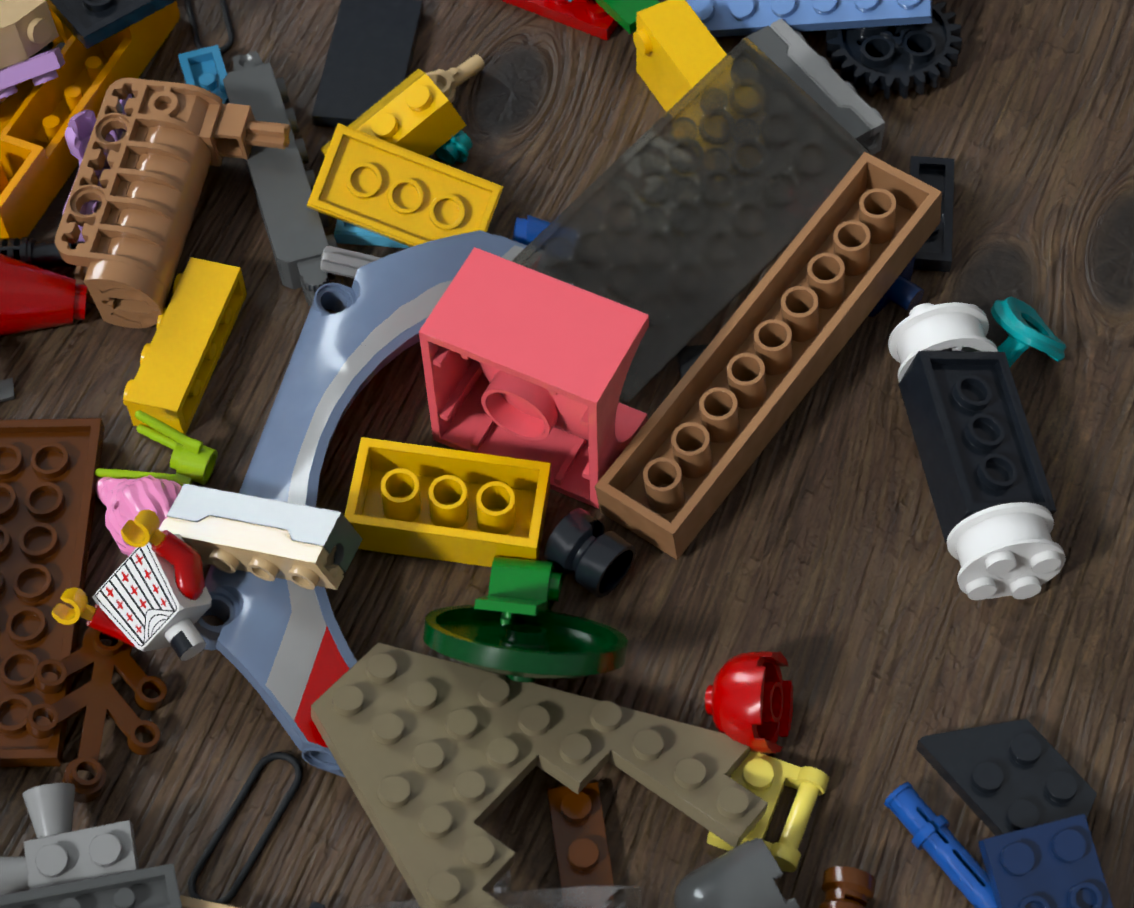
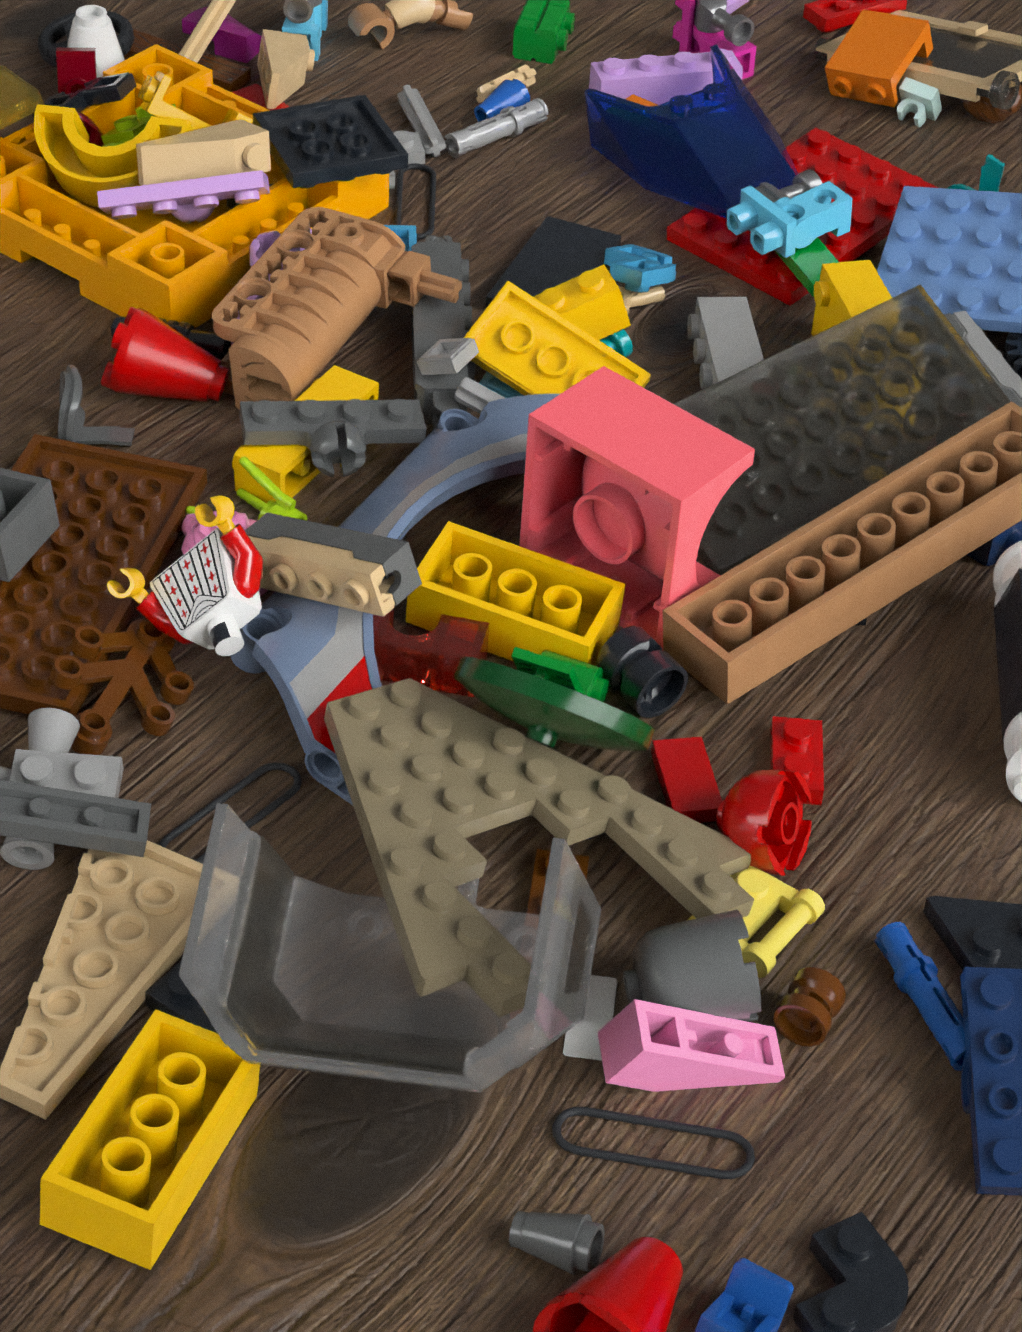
camera: 10 degrees right, 15 degrees down
none -> dark grey plate [239,399,426,477]
none -> clear red arch [373,608,489,697]
none -> light grey tile [417,338,479,375]
none -> dark azure plate [604,244,676,292]
none -> red tile [651,736,722,823]
none -> light grey brick [687,297,774,432]
none -> red plate [770,716,824,805]

